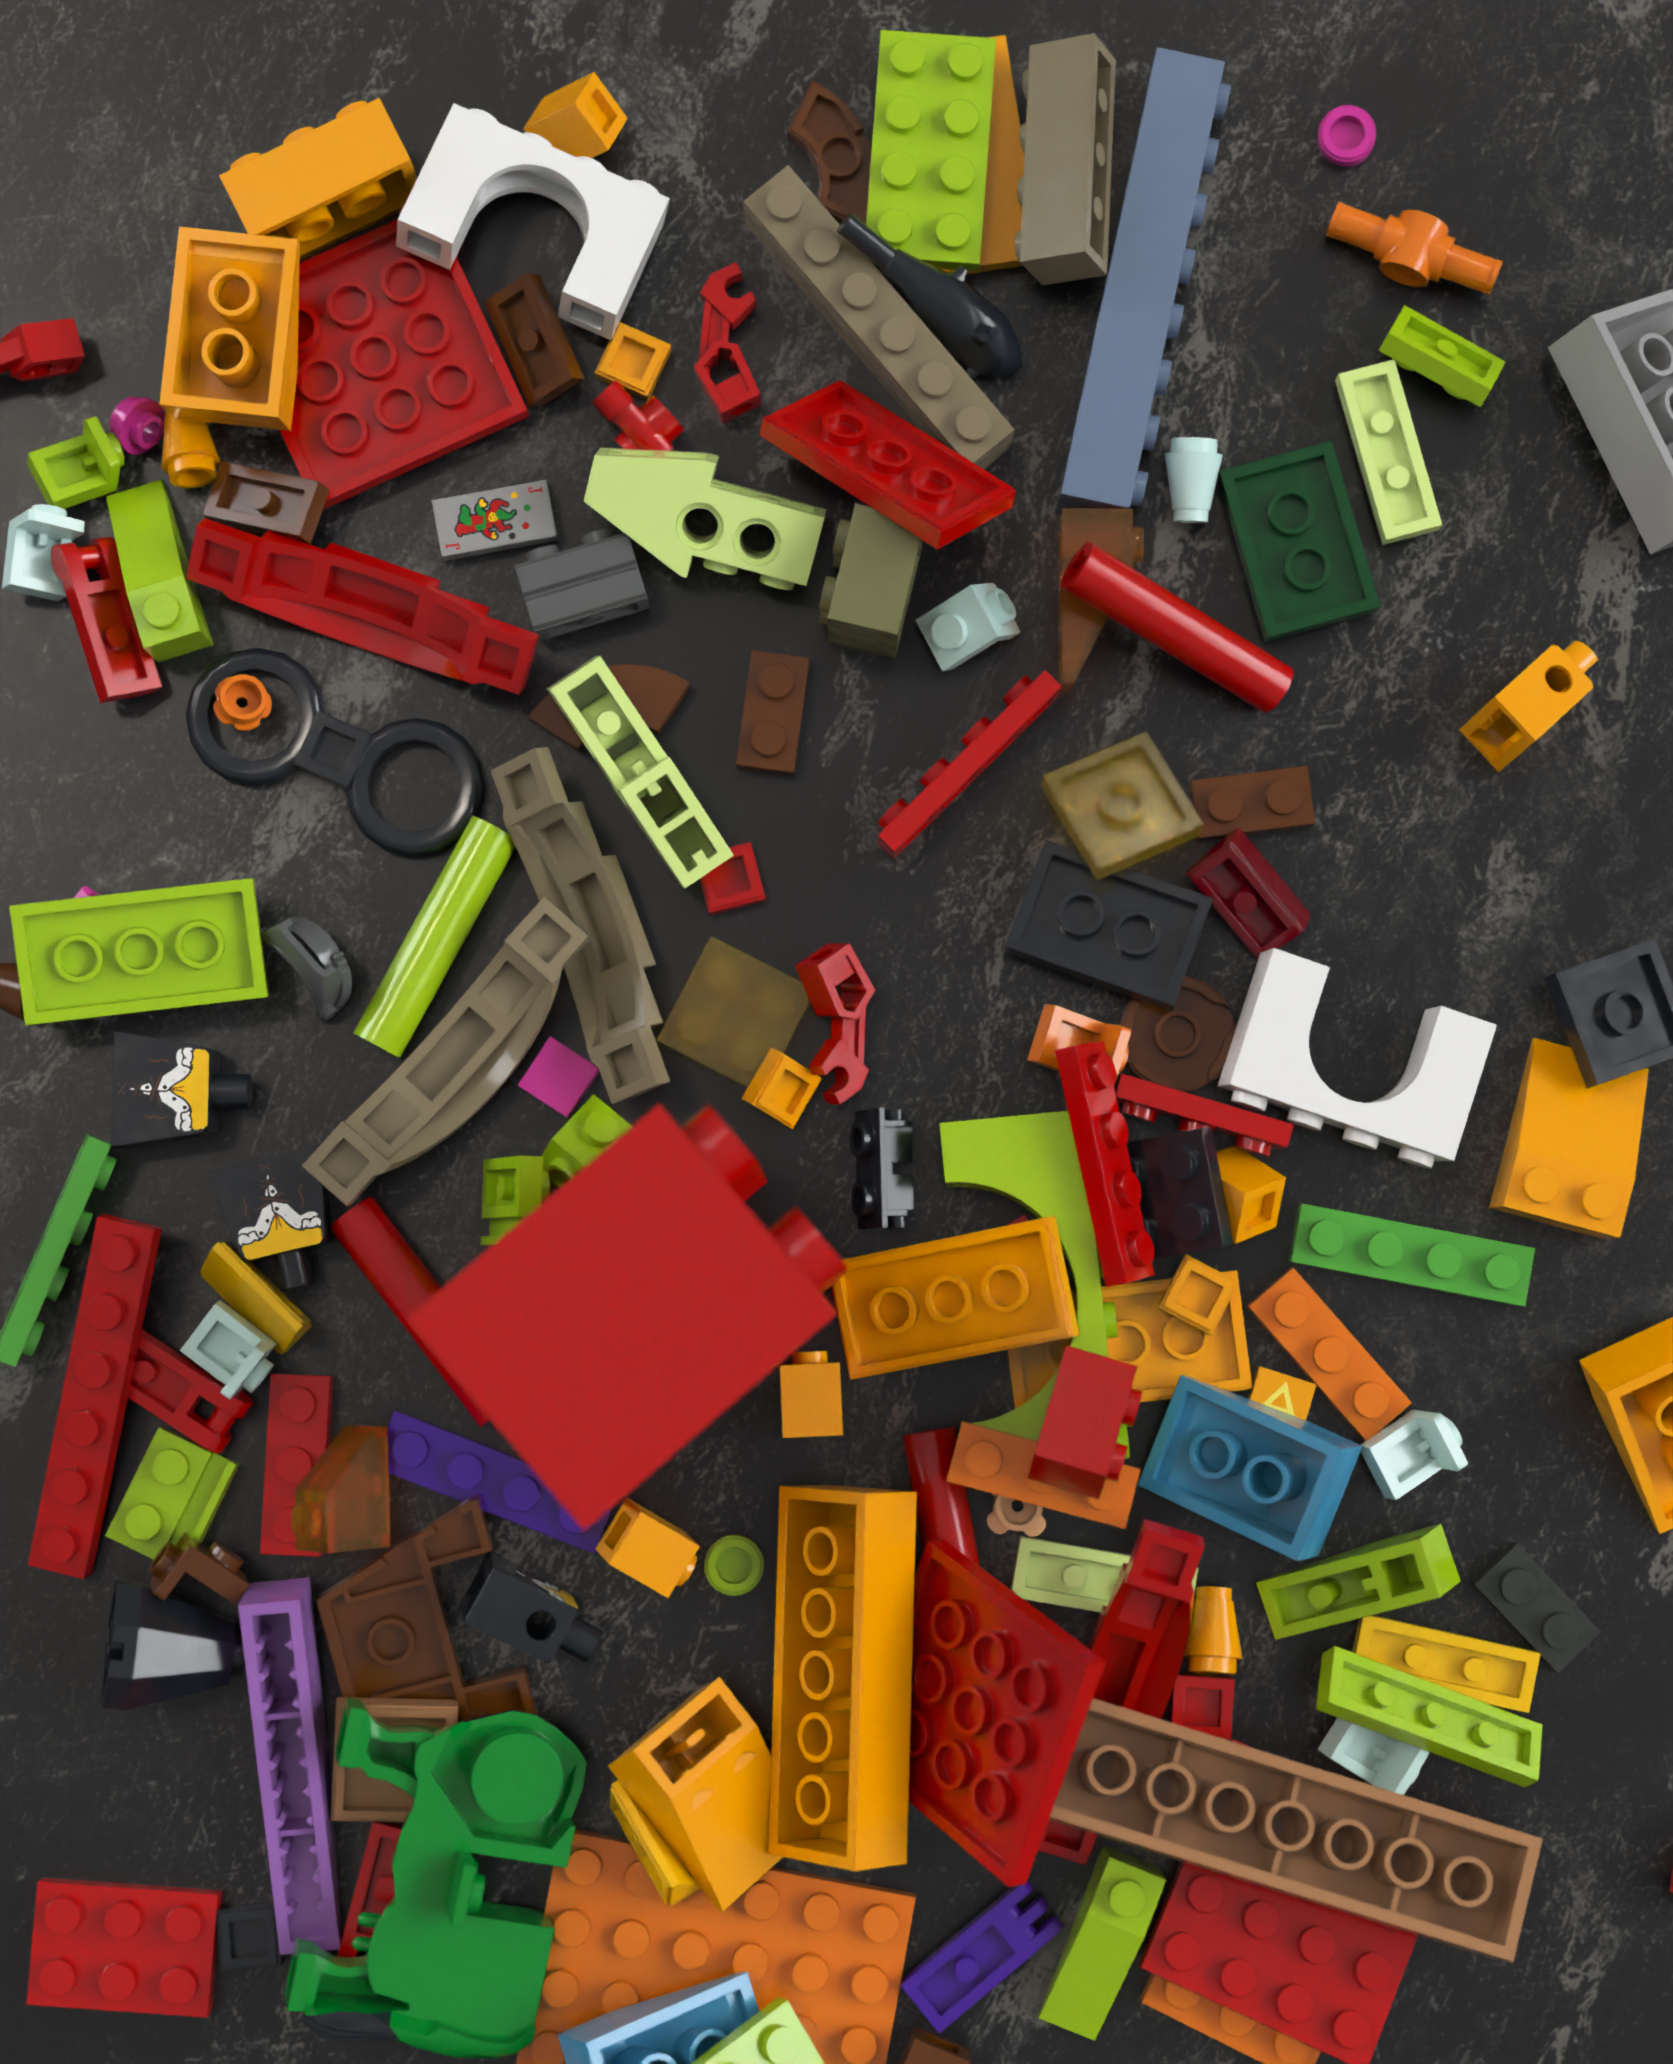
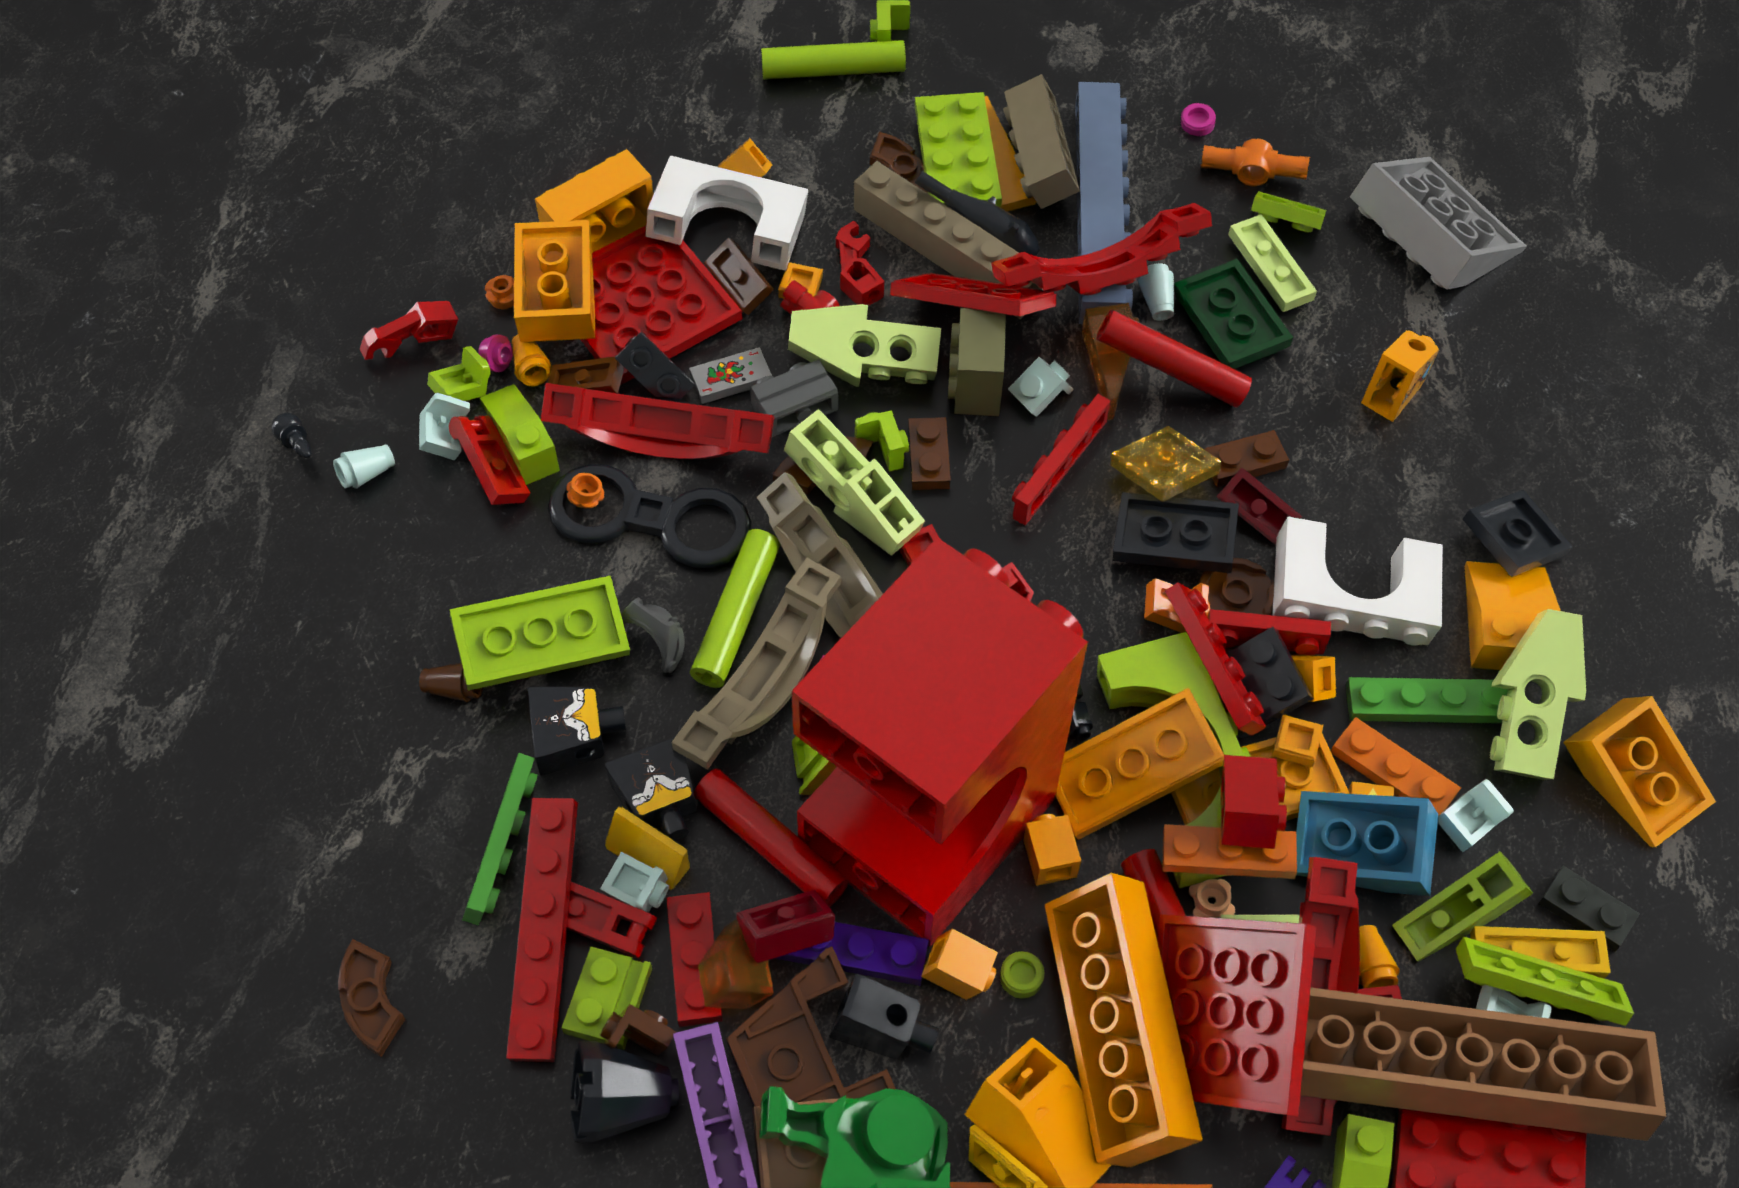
camera: 10 degrees left, 25 degrees down
none -> orange plate [485,275,514,309]
none -> black hinge [615,331,696,402]
none -> dark red slope [737,890,835,963]
none -> lime bracket [855,410,909,471]
none -> red piece [991,203,1212,295]
none -> yellowish green brick [1490,609,1586,780]

